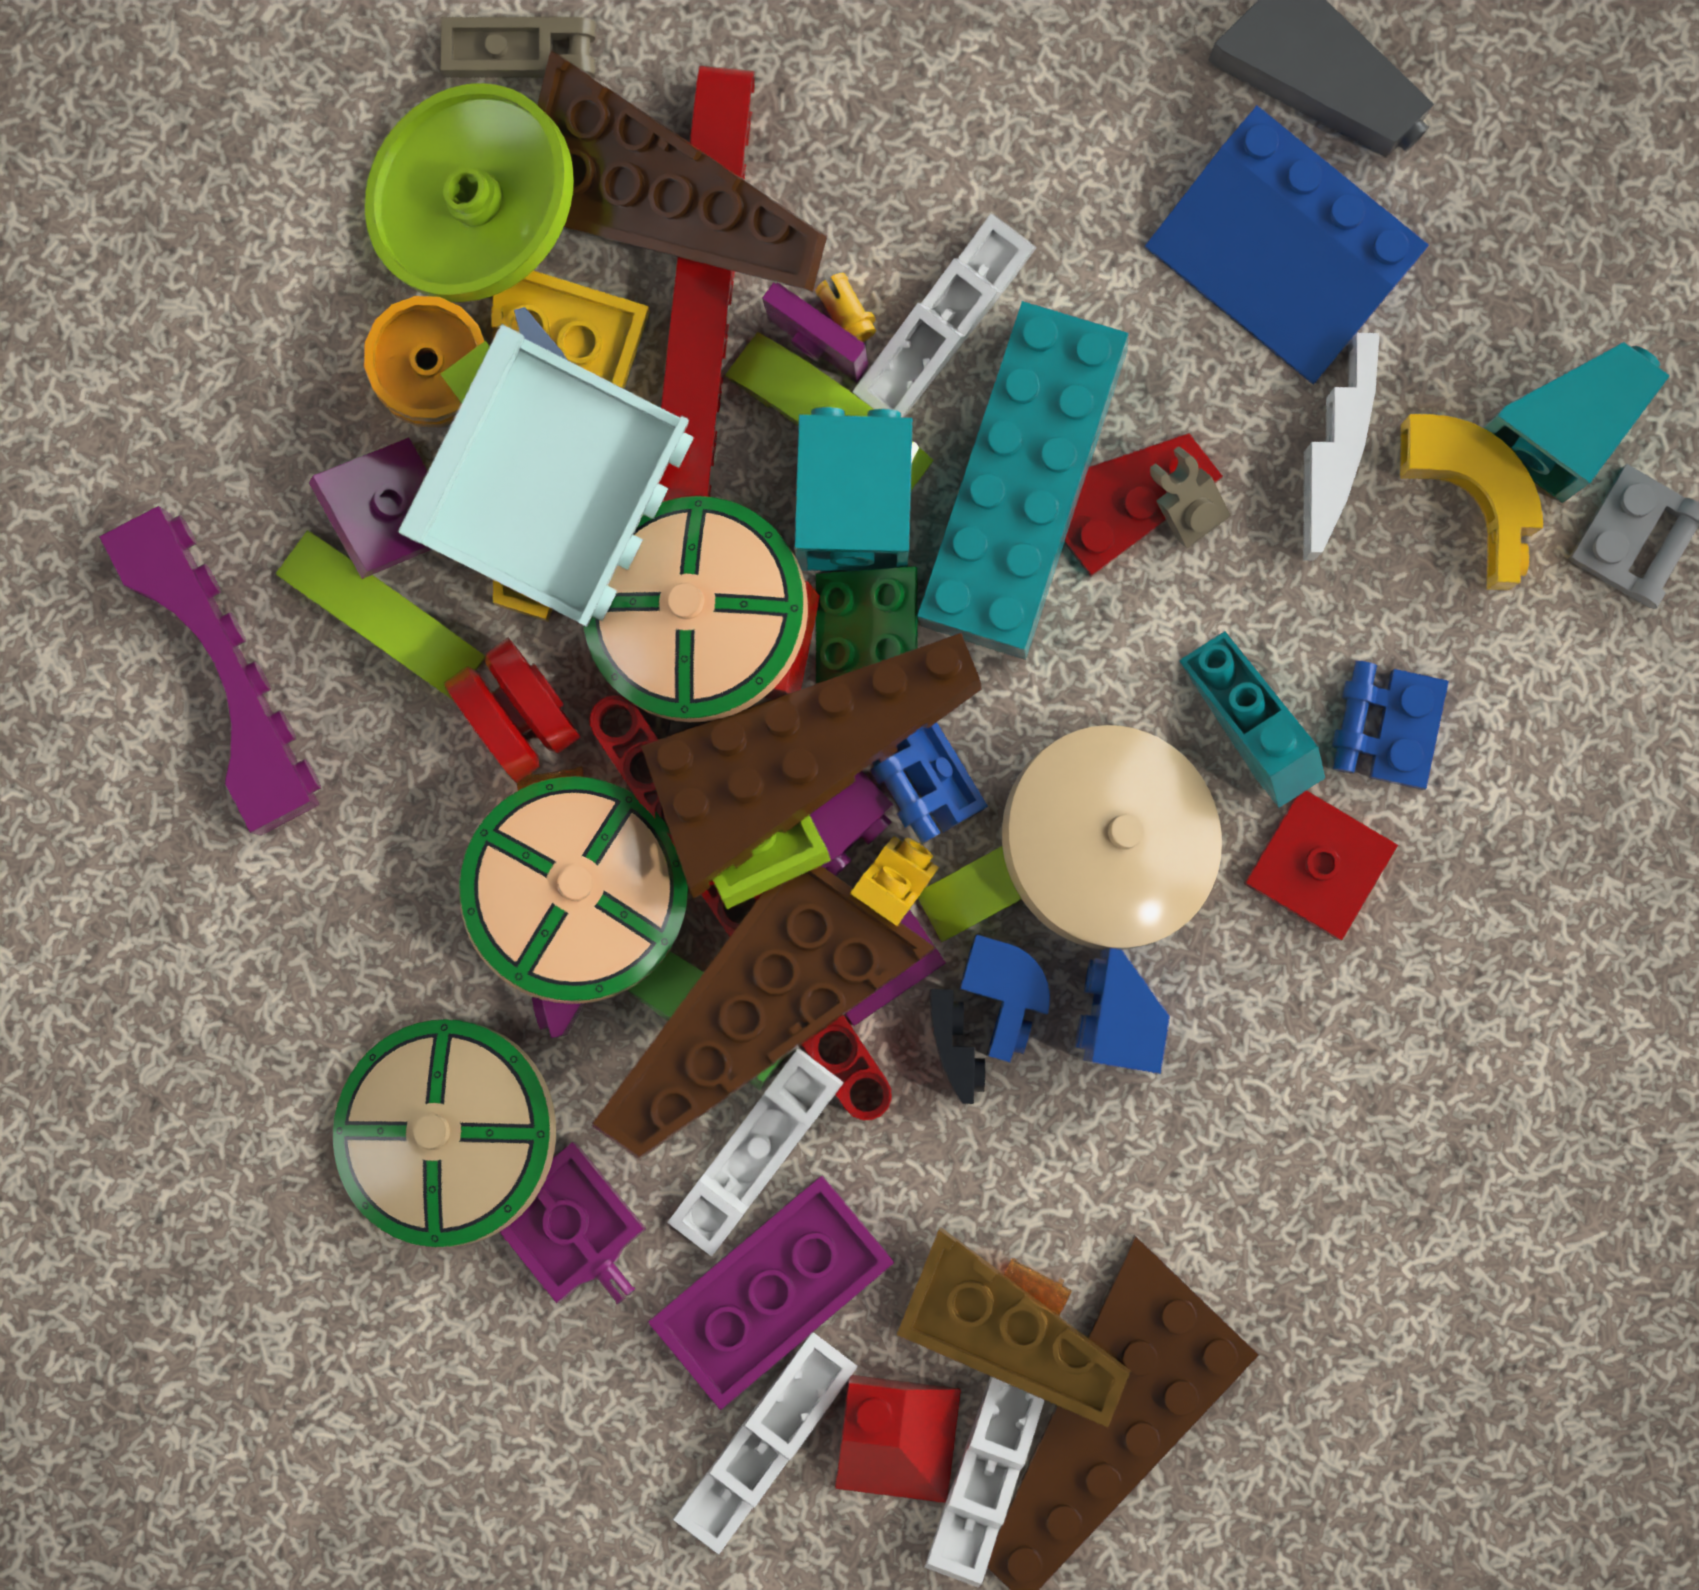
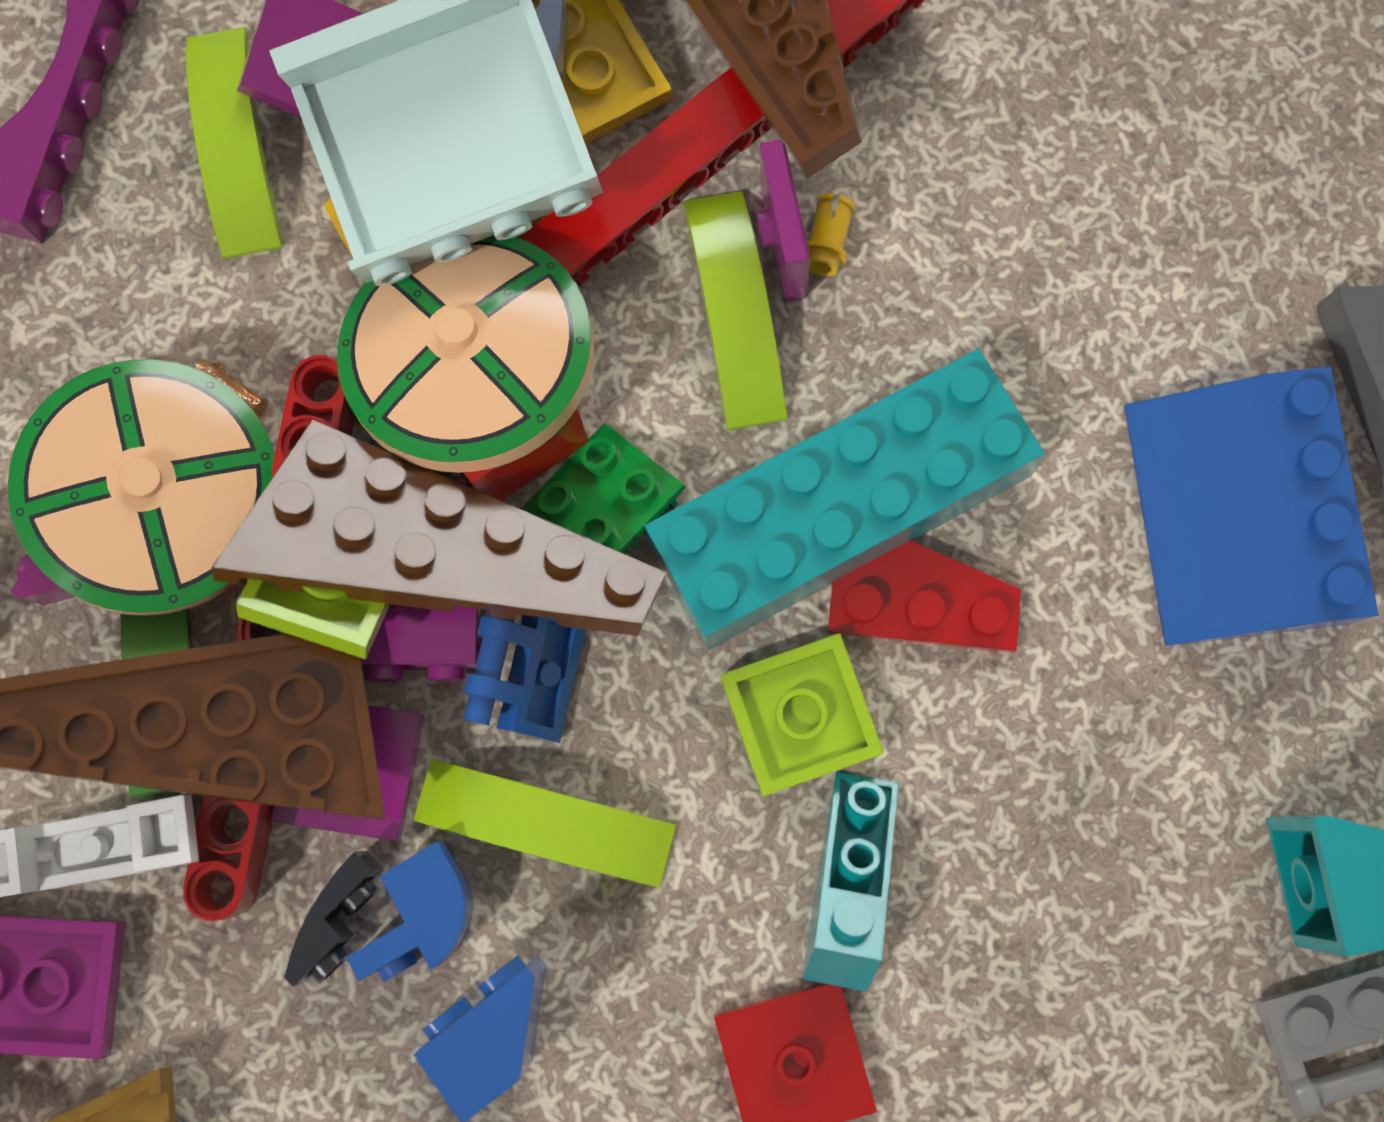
camera: 40 degrees right, 5 degrees down
red wheel [444,637,581,783] -> none
teal slope [795,407,913,572] -> none
yellow slope [851,836,939,926] -> none
white slope [853,214,1037,417] -> none
tan dish [1002,725,1222,950] -> none
dark tan plate [1150,446,1231,548] -> none
white slope [1303,333,1379,561] -> none
blue plate [1332,661,1449,790] -> none
yellow arch [1400,414,1543,590] -> none
none -> lime plate [720,633,884,797]

